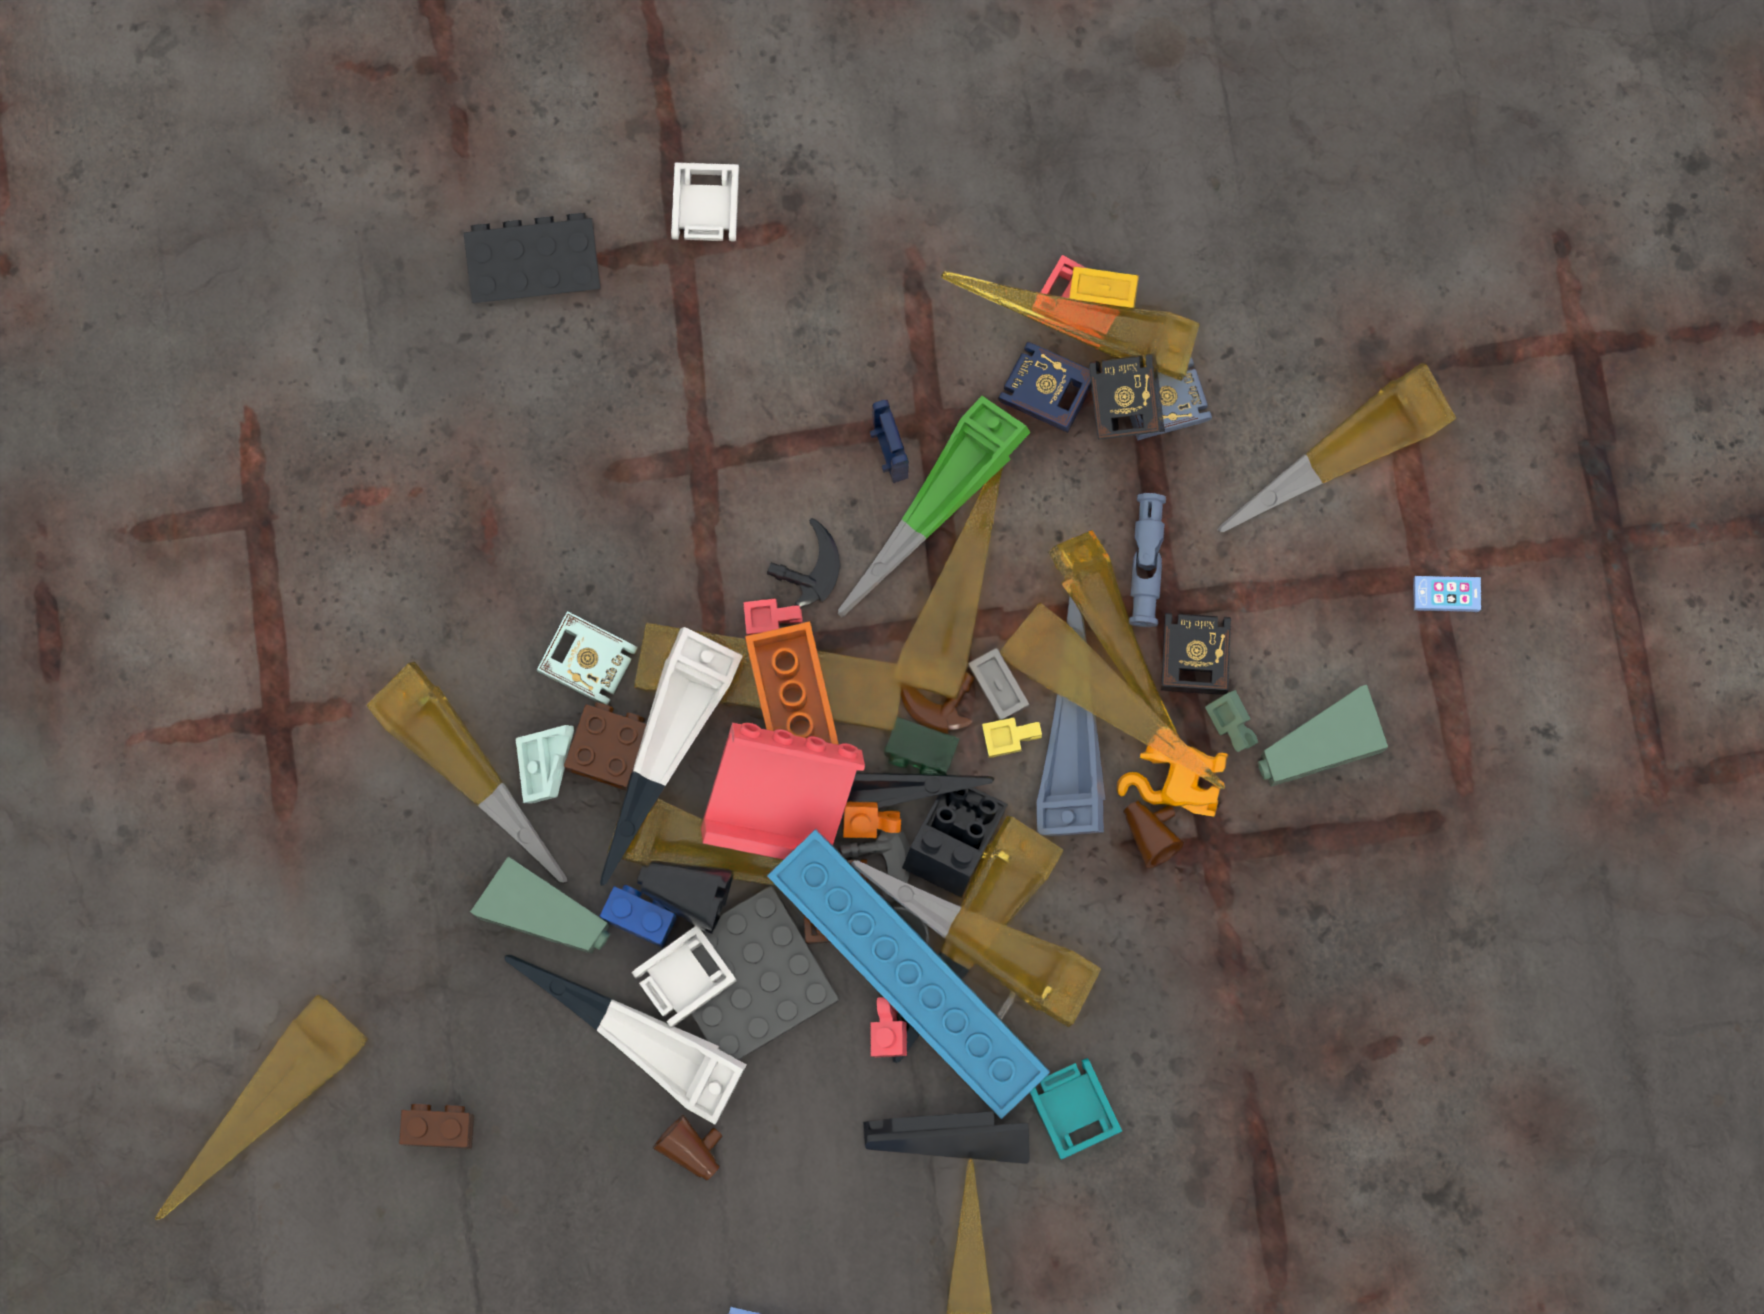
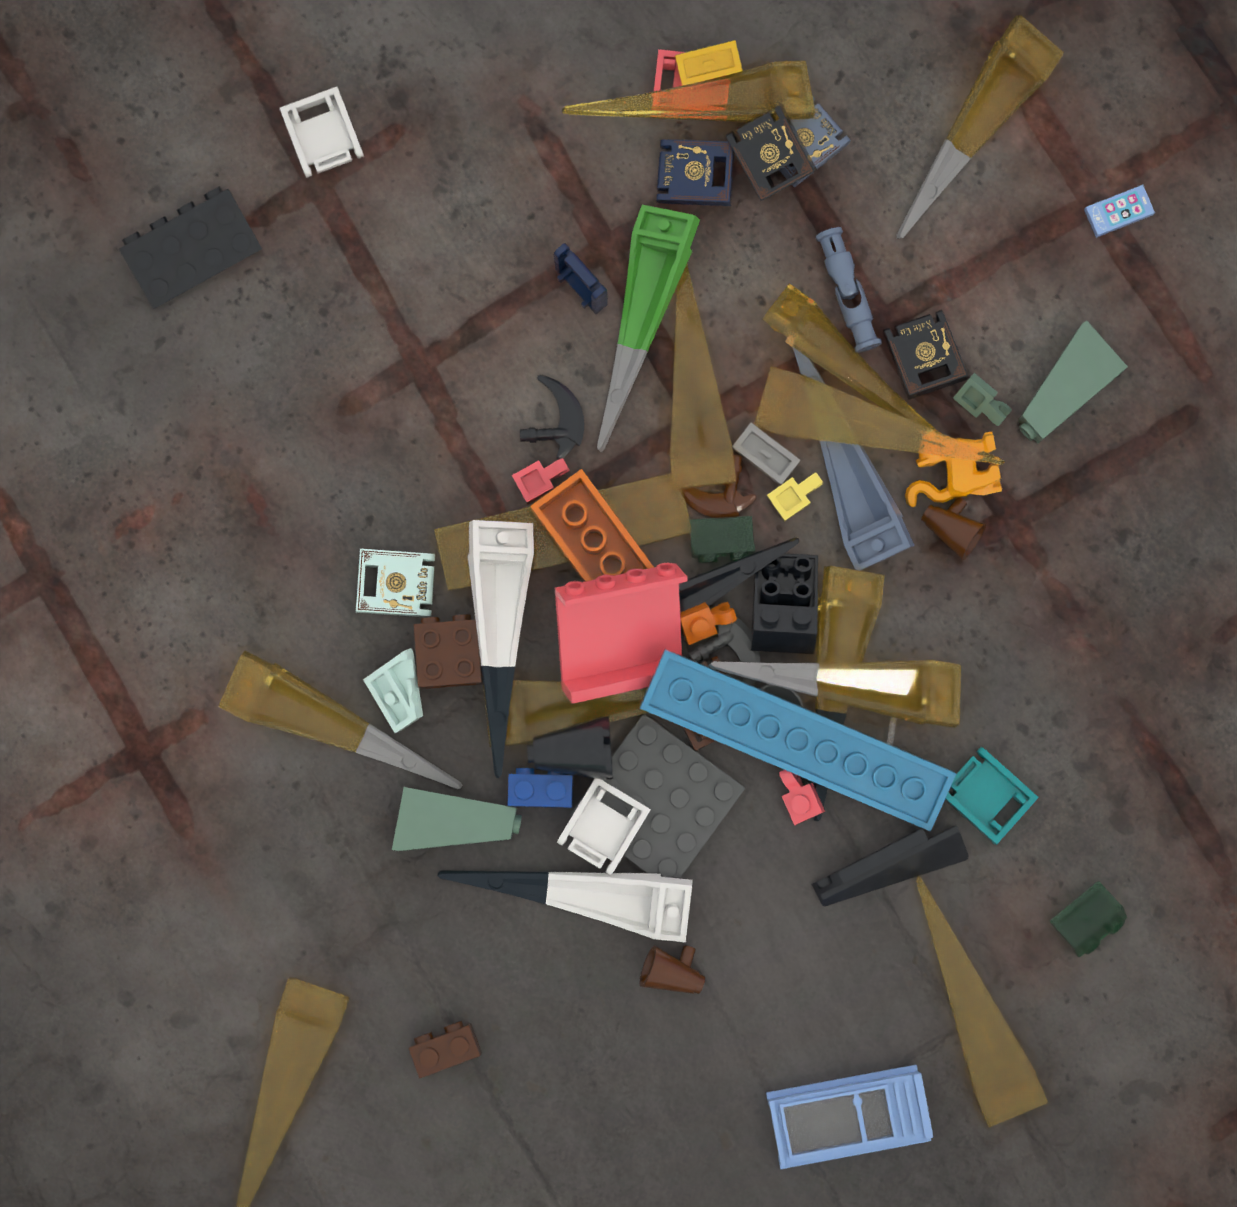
camera: 25 degrees left, 5 degrees up
none -> clear green bracket [1050,881,1127,957]

